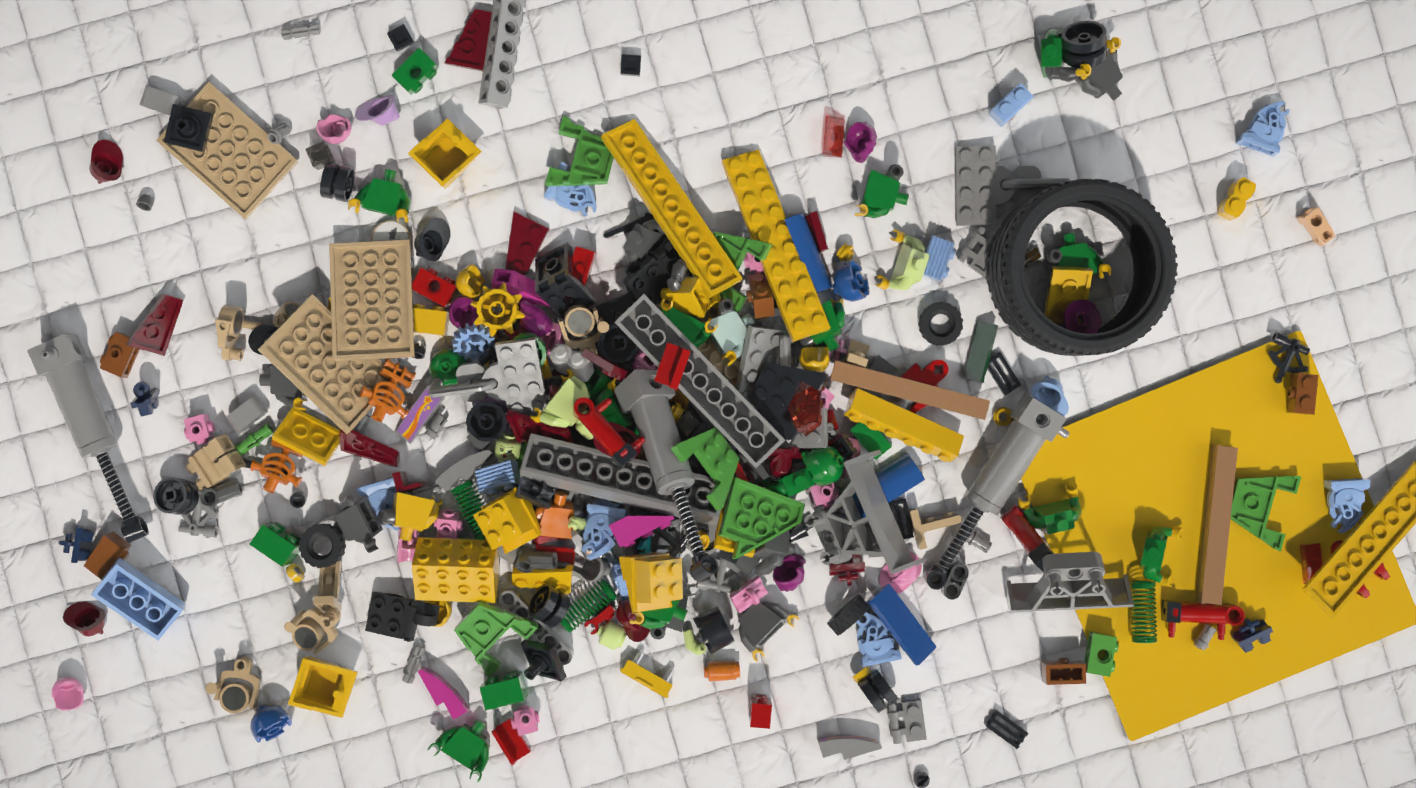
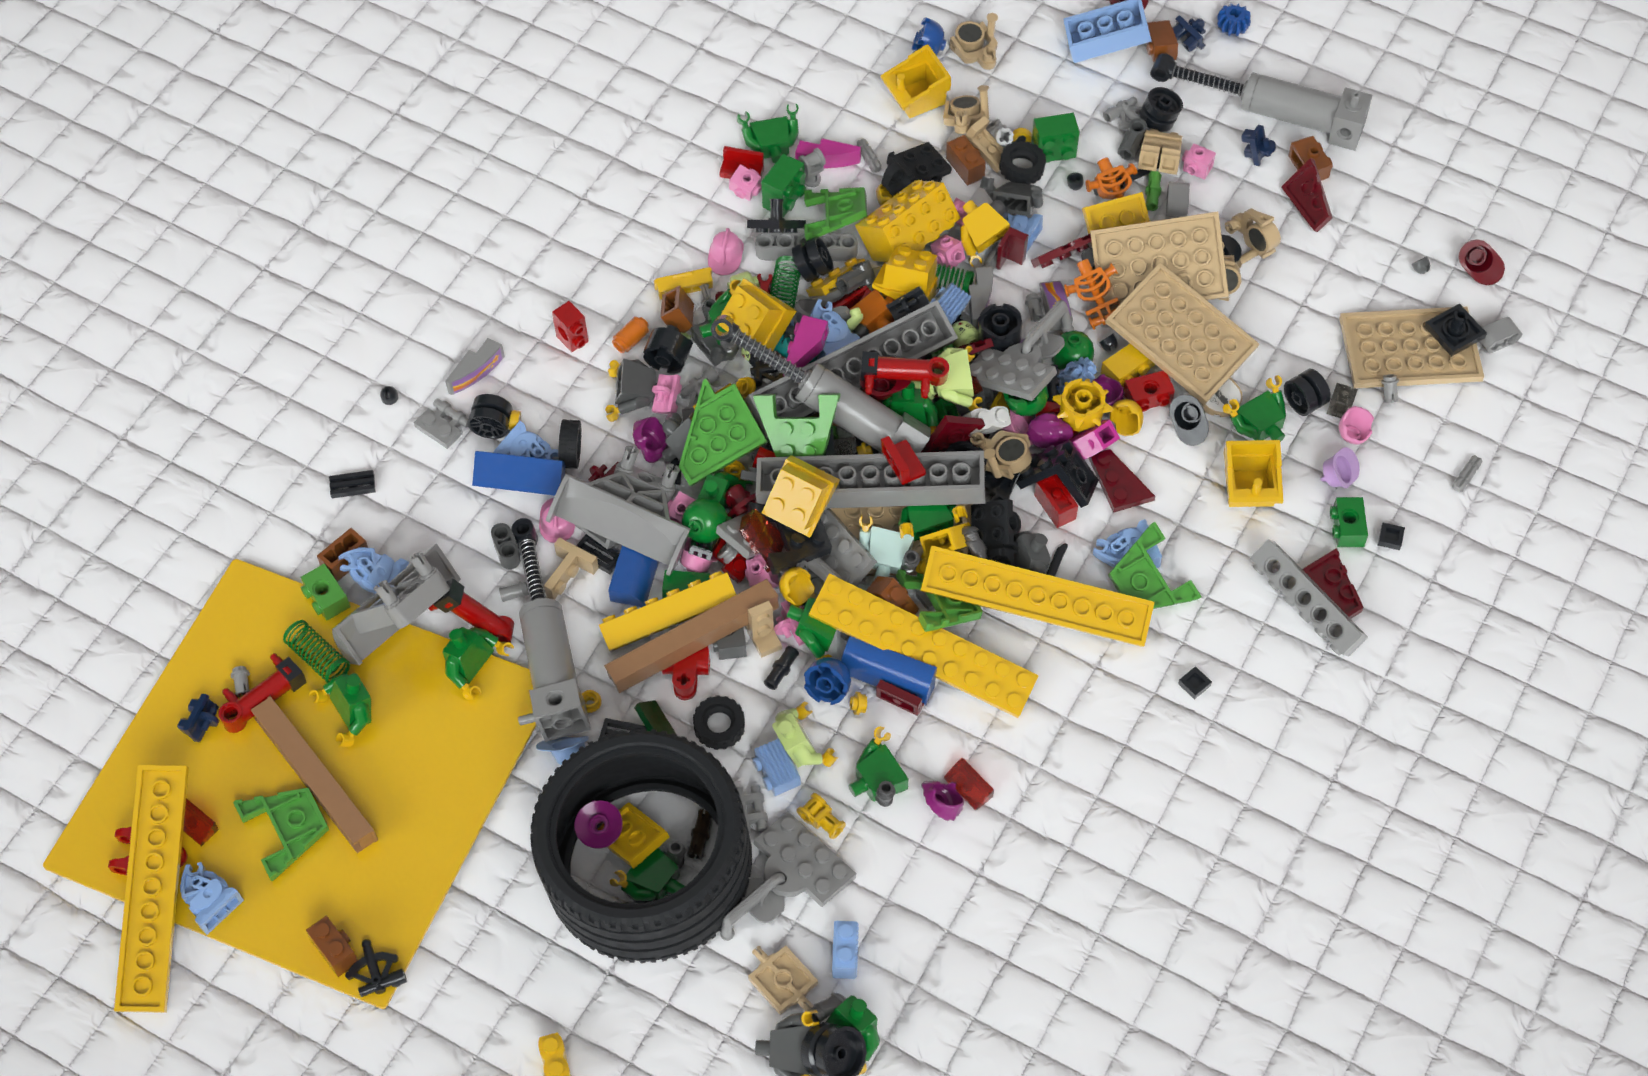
camera: 135 degrees right, 30 degrees down
none -> light blue piece [338,547,410,594]
none -> dark orange brick [660,285,694,333]
none -> bright pink piece [708,228,744,275]
none -> tan plate [748,945,818,1015]
none -> yellow piece [762,455,840,537]
none -> black pin [764,646,799,690]
none -> yellow connector [796,793,846,839]
none -> light grey connector [798,148,826,188]
none -> dark orange brick [946,135,986,186]
none -> light grey connector [986,119,1014,146]
none -> blue gear [1217,3,1251,37]

